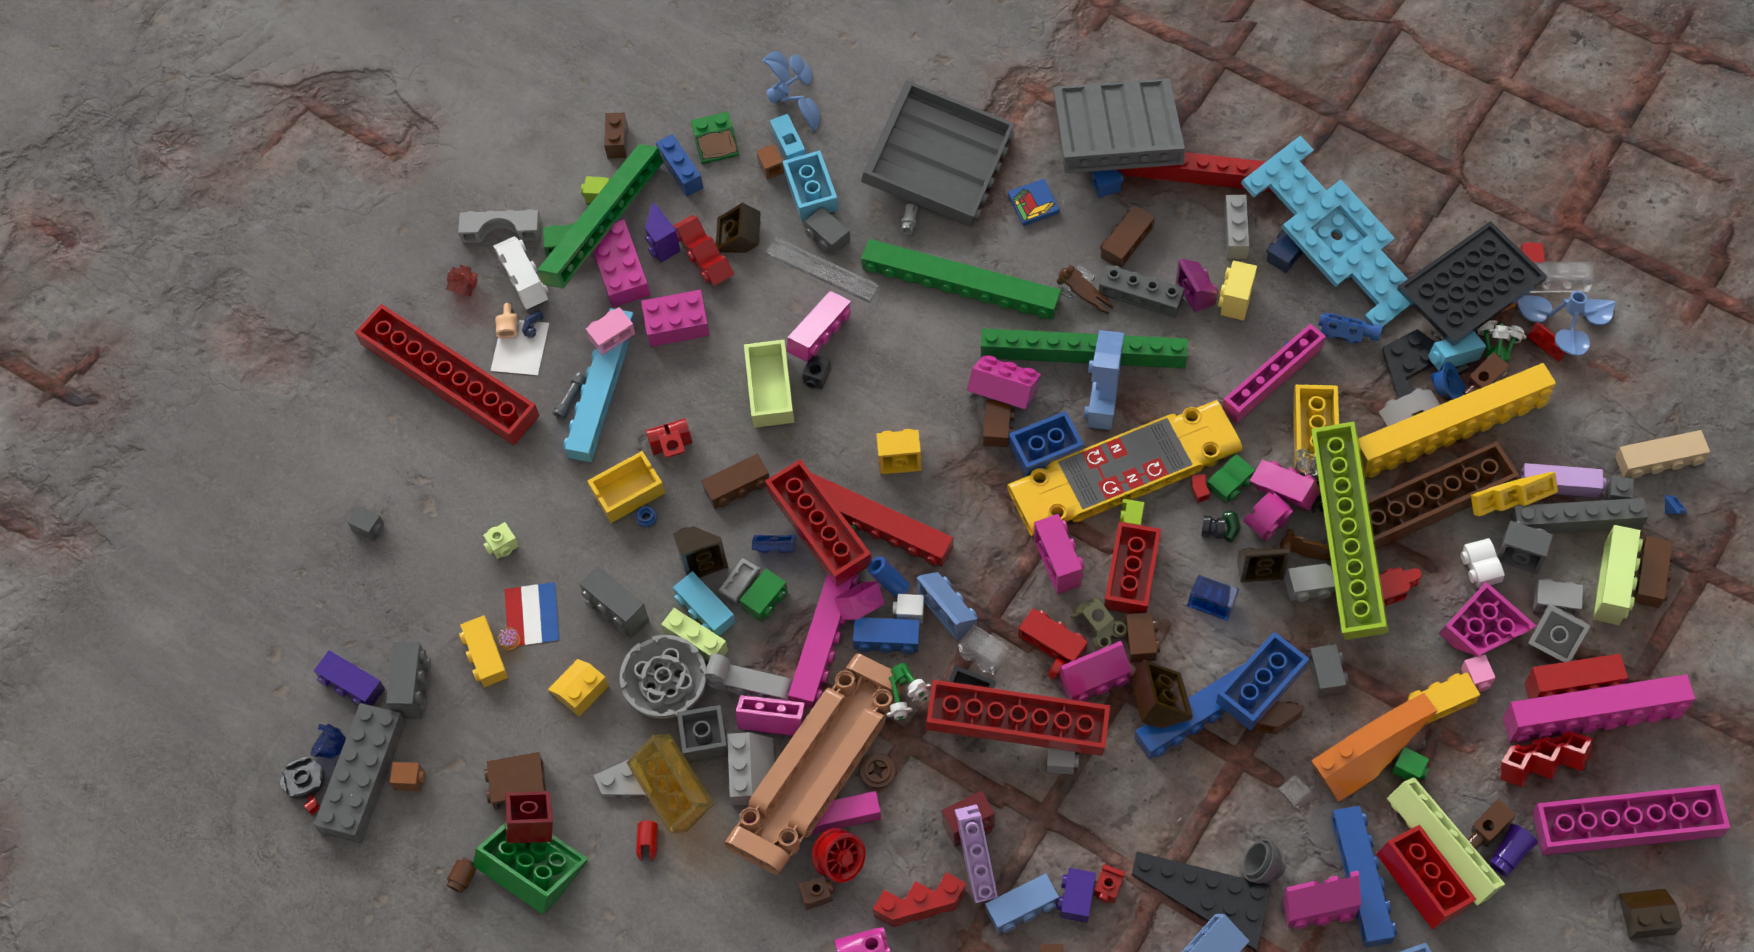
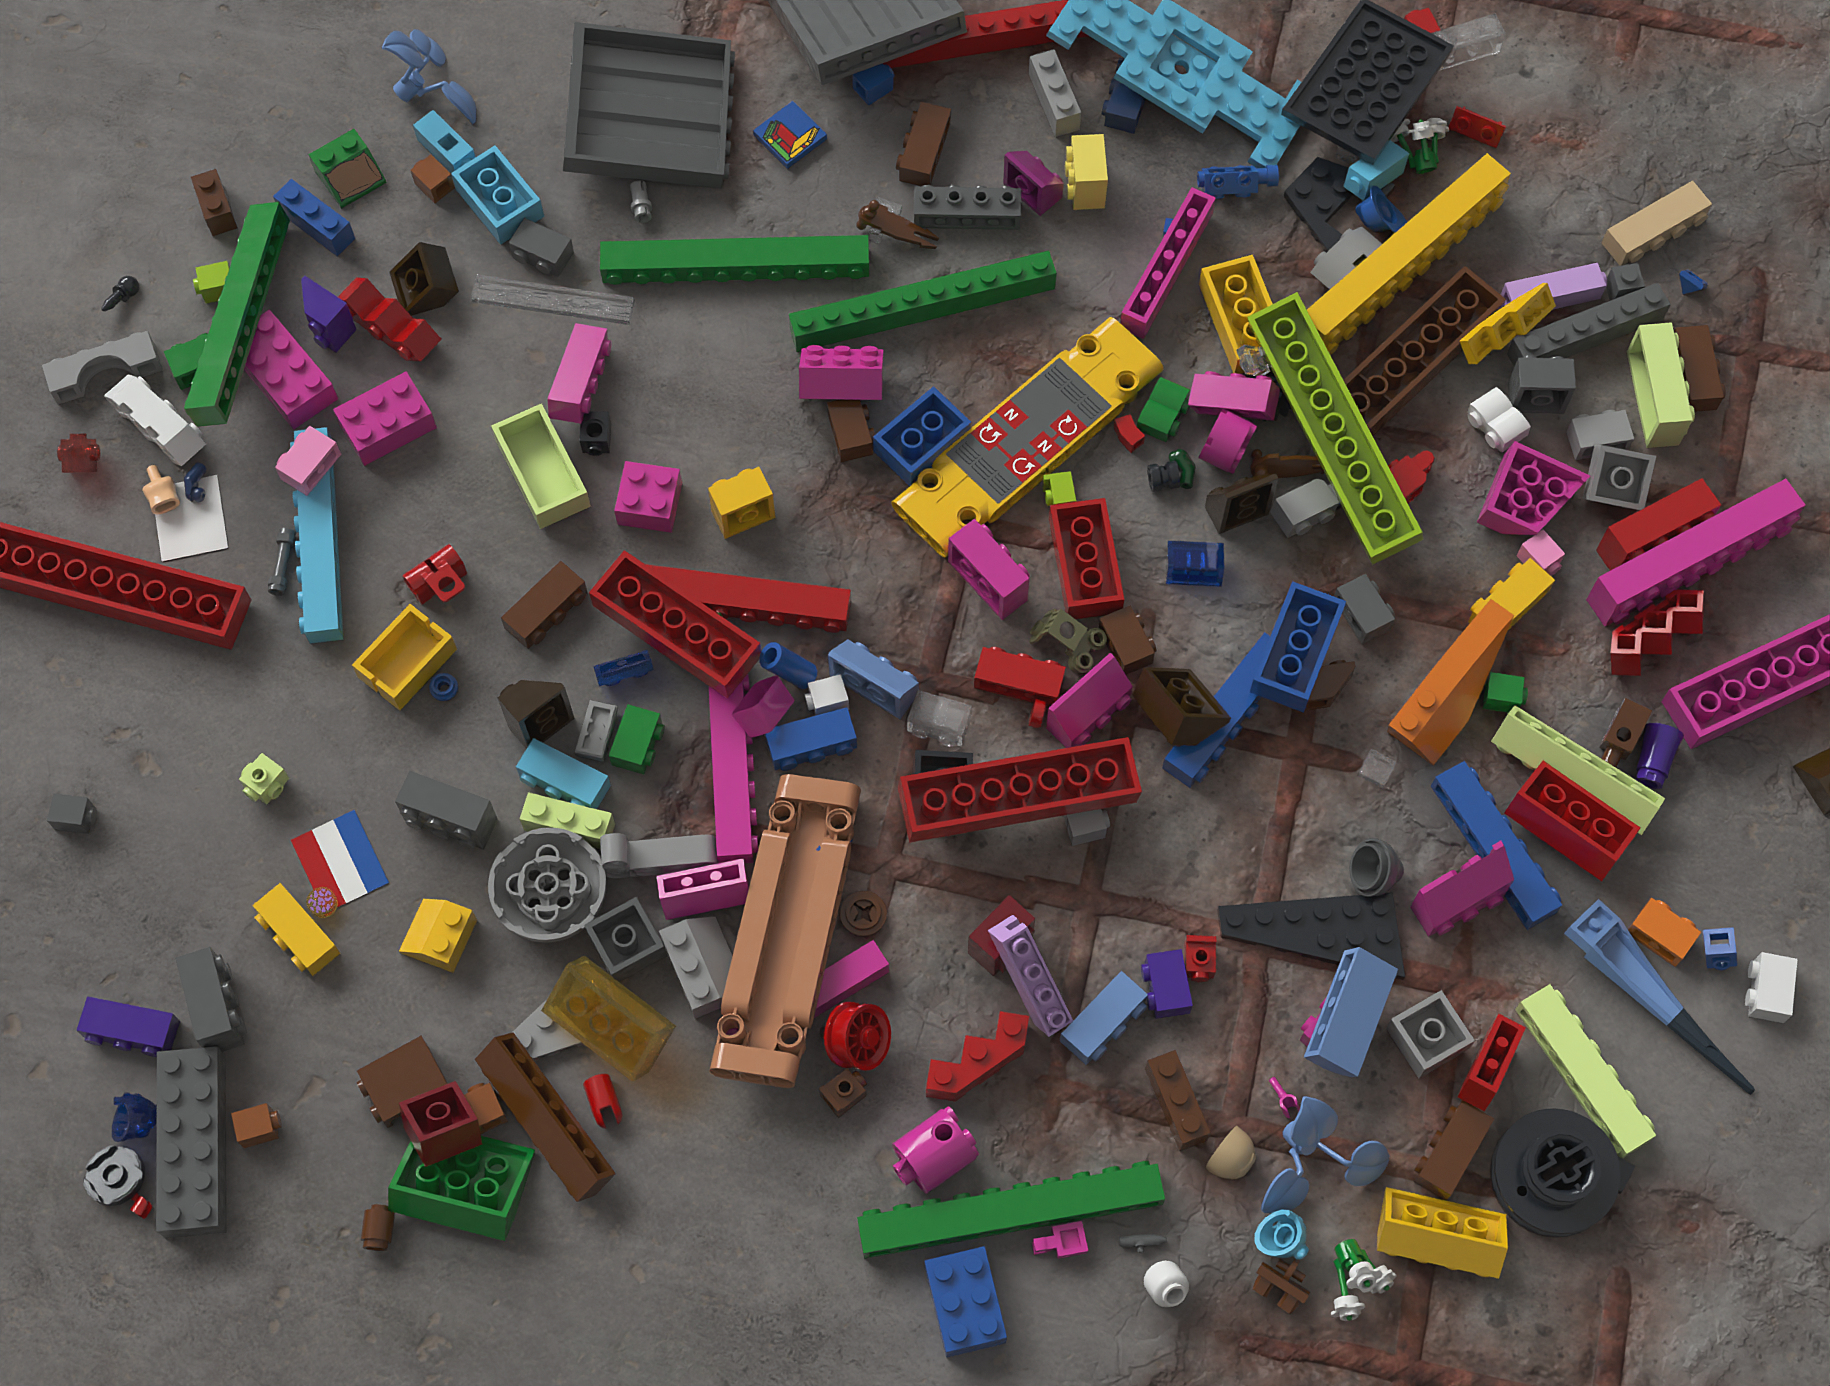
camera: 25 degrees left, 5 degrees up
plant [887,663,931,720] -> none
medium blue wedge [1084,330,1124,430] -> none
reddish brown torso [1463,352,1509,395] -> none
medium blue plant [1517,291,1616,356] -> none
none -> black bar [101,276,139,312]
none -> dark orange brick [464,1083,508,1134]
none -> reddish brown brick [474,1032,616,1202]
none -> dark pink brick [614,461,682,533]

